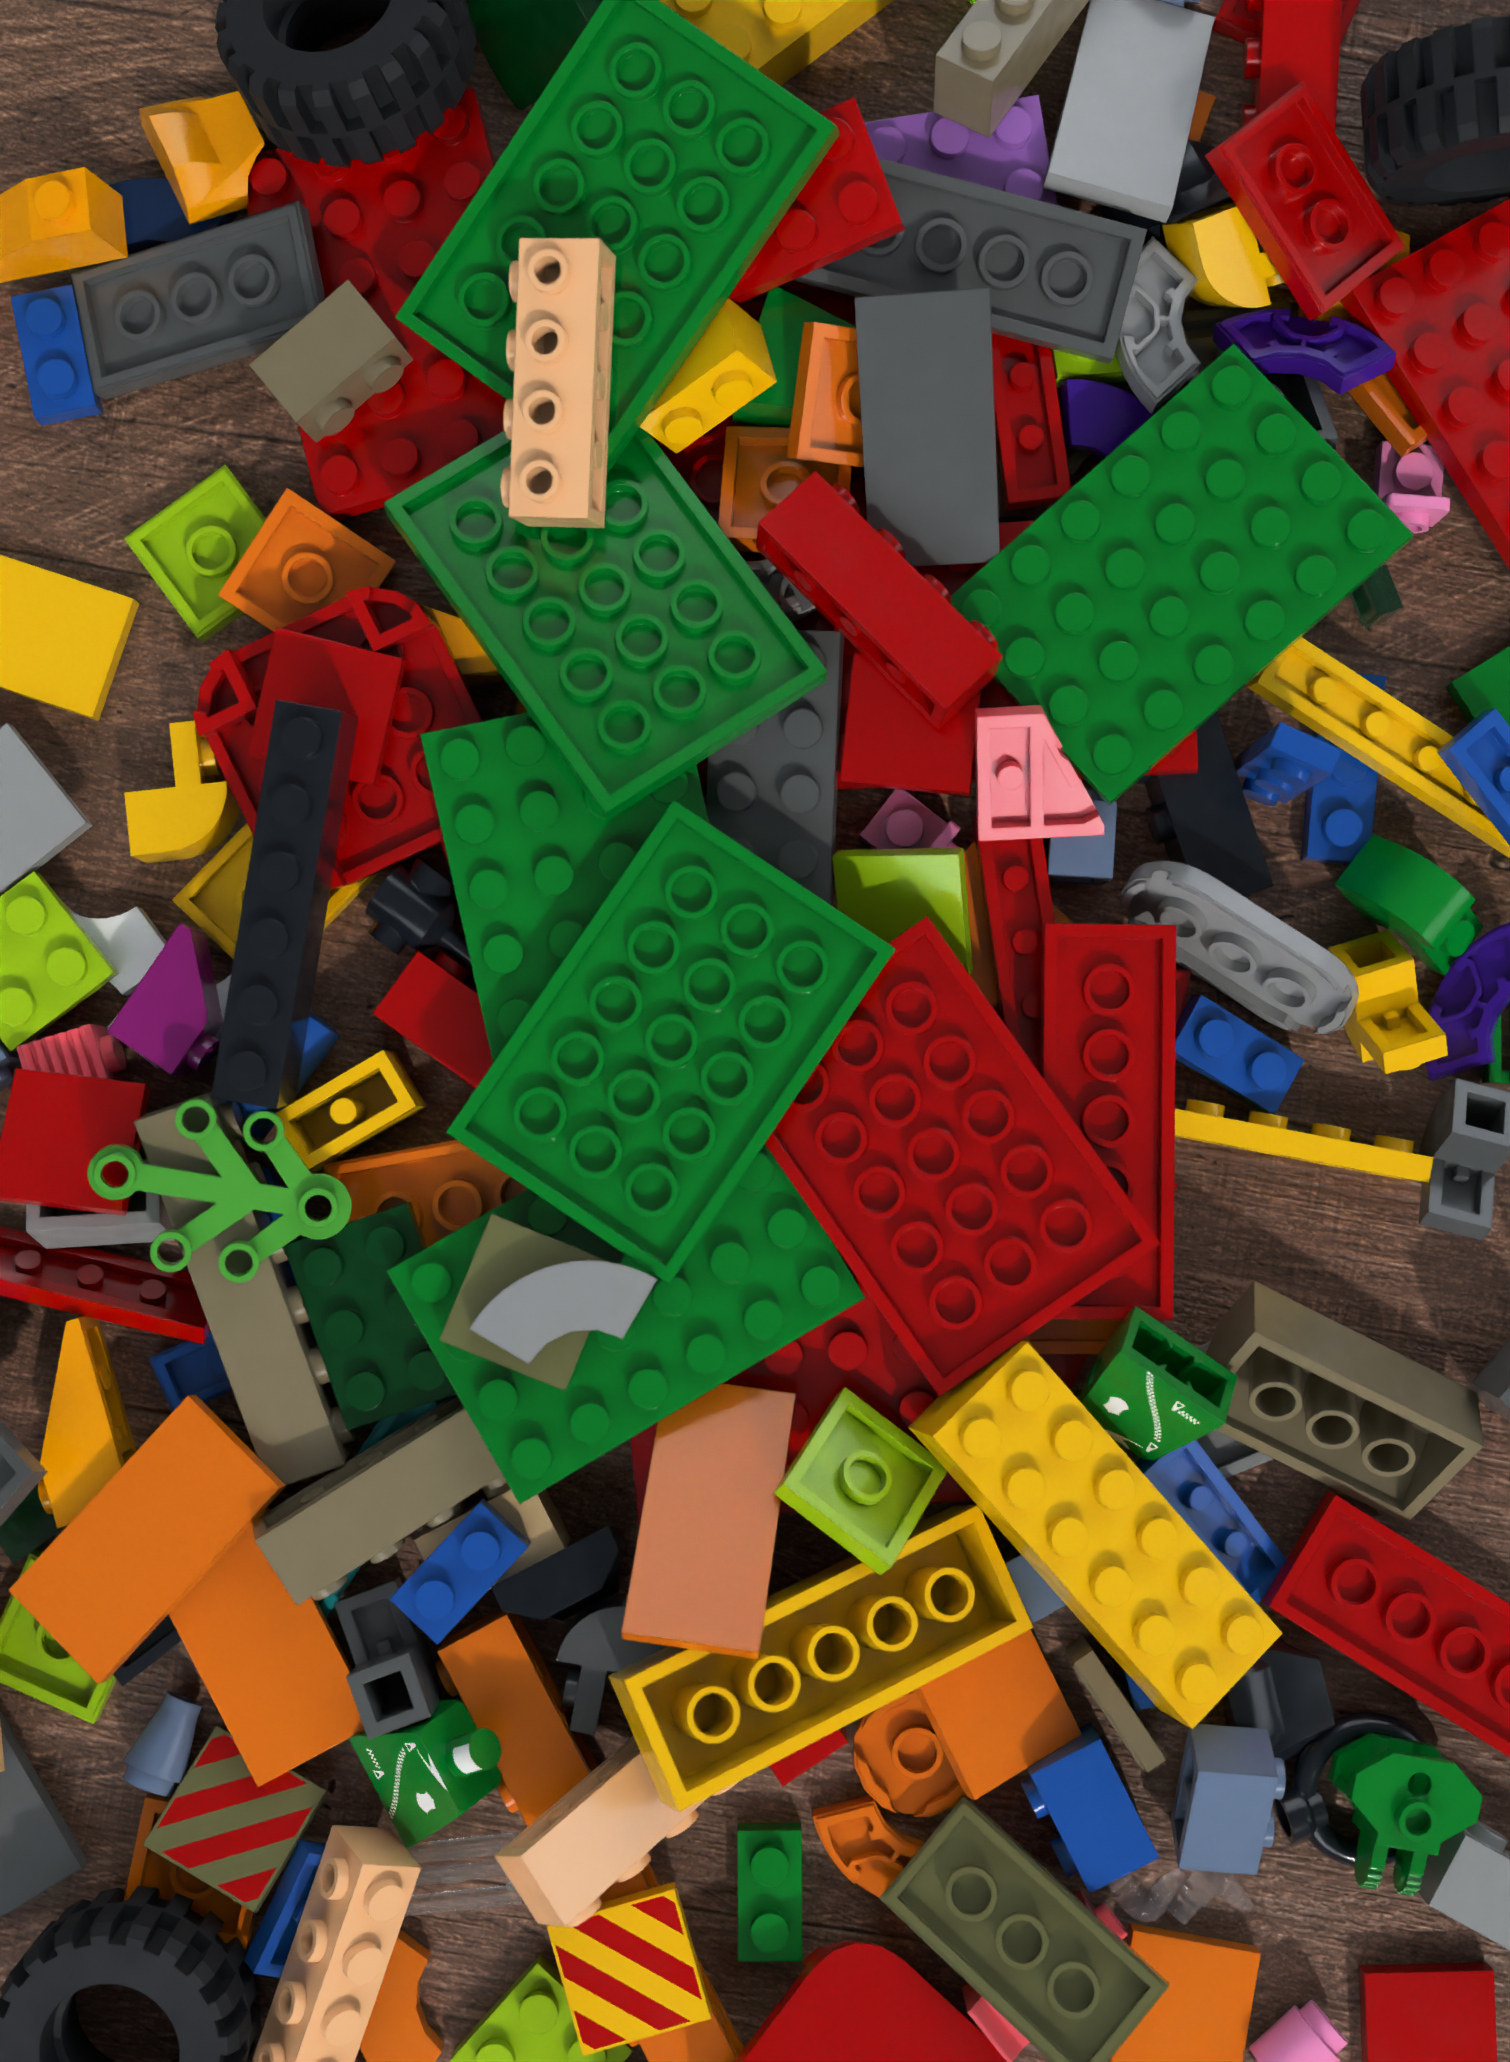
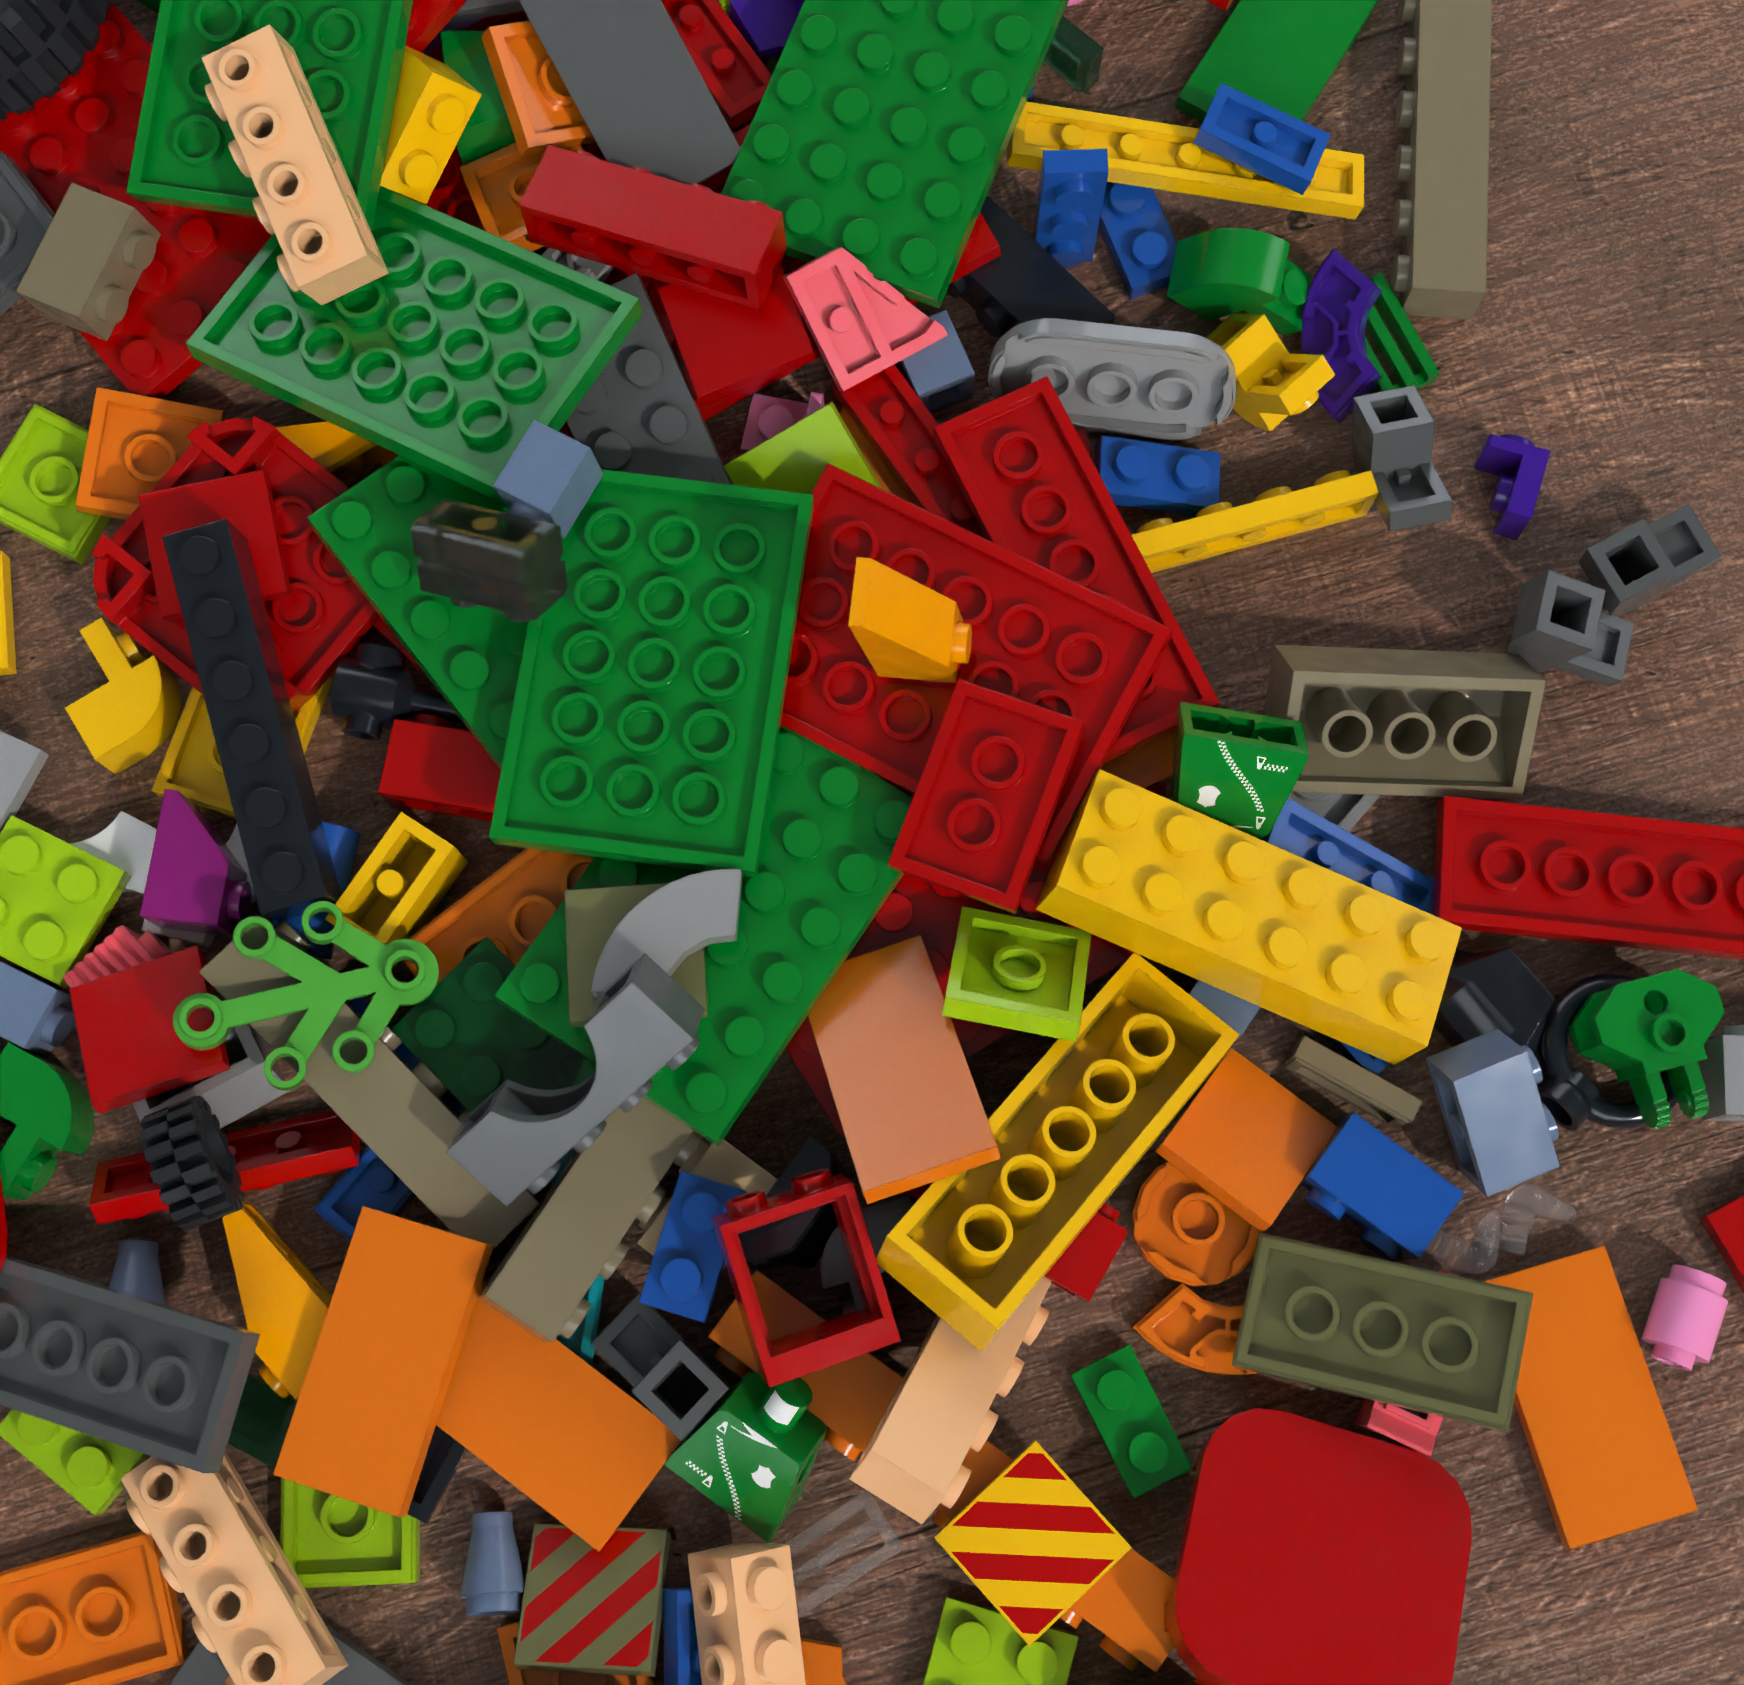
camera: 25 degrees left, 10 degrees down
none -> black tyre [140,1096,244,1231]
none -> clear smoke brick [411,498,568,622]
none -> dark grey arch [446,953,705,1206]
none -> sand blue brick [493,420,604,539]
none -> red window [711,1168,901,1388]
none -> light orange slope [848,557,972,683]
none -> red plate [888,679,1086,914]

